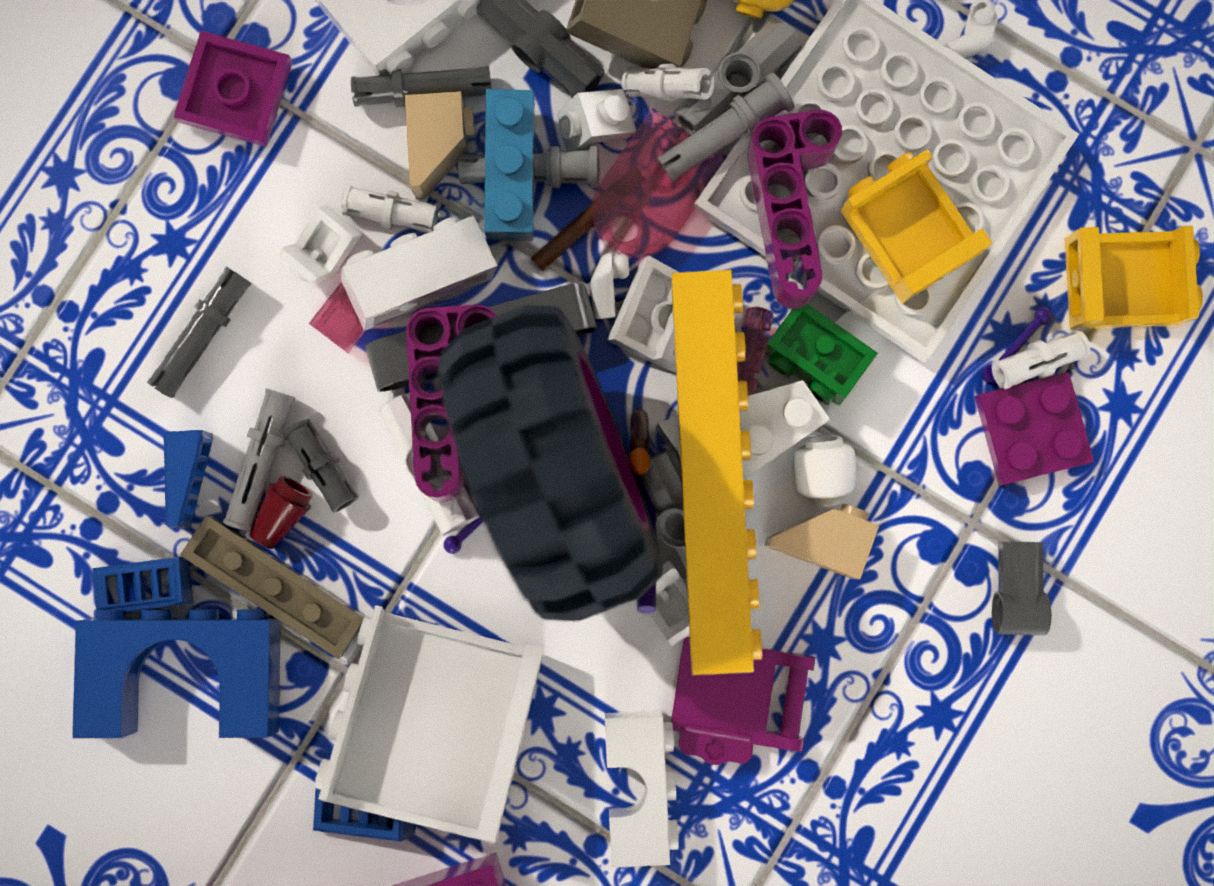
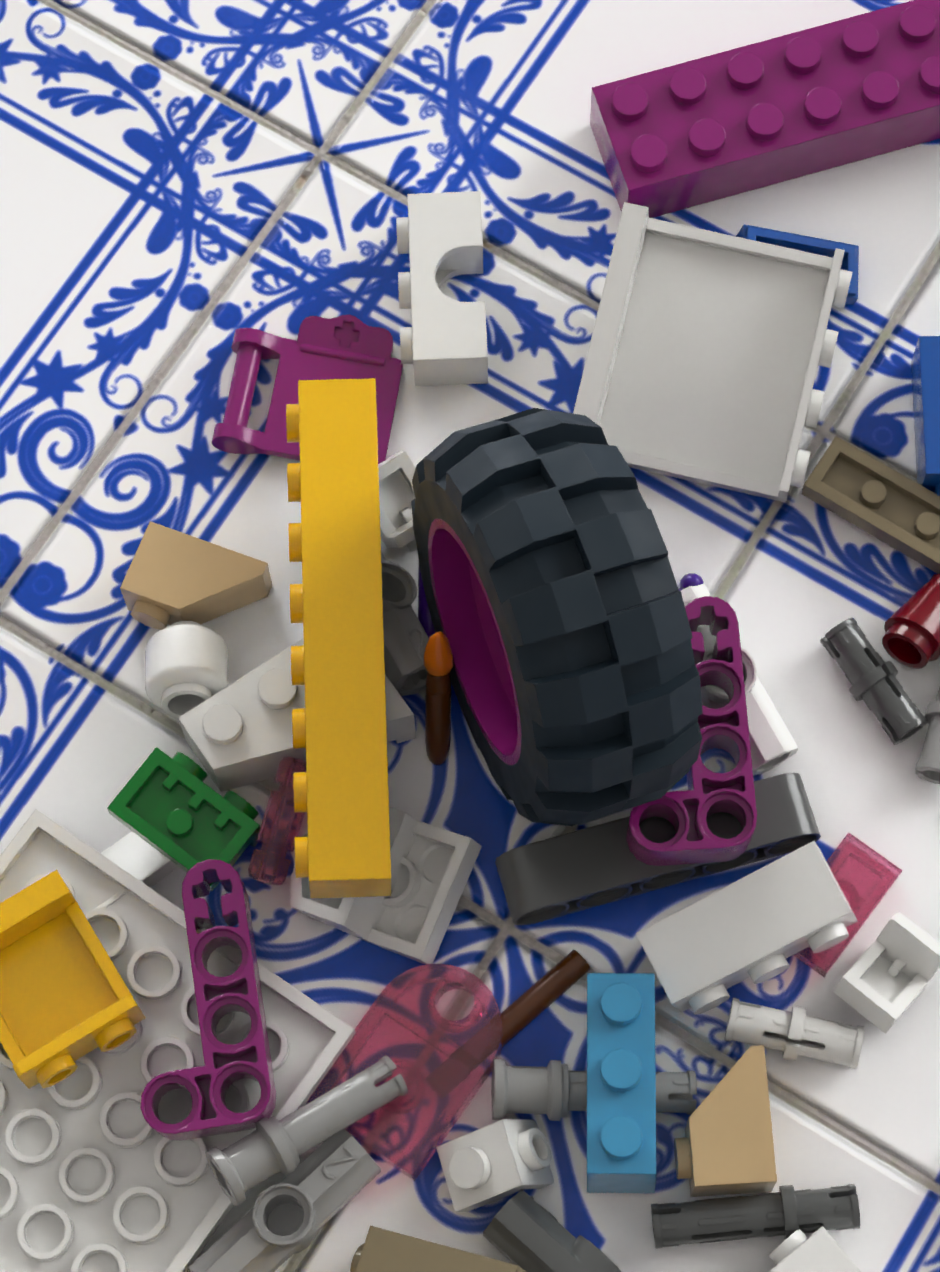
camera: 175 degrees left, 15 degrees down
white arm [590,252,629,319] -> none
white pin [622,64,714,102] -> none

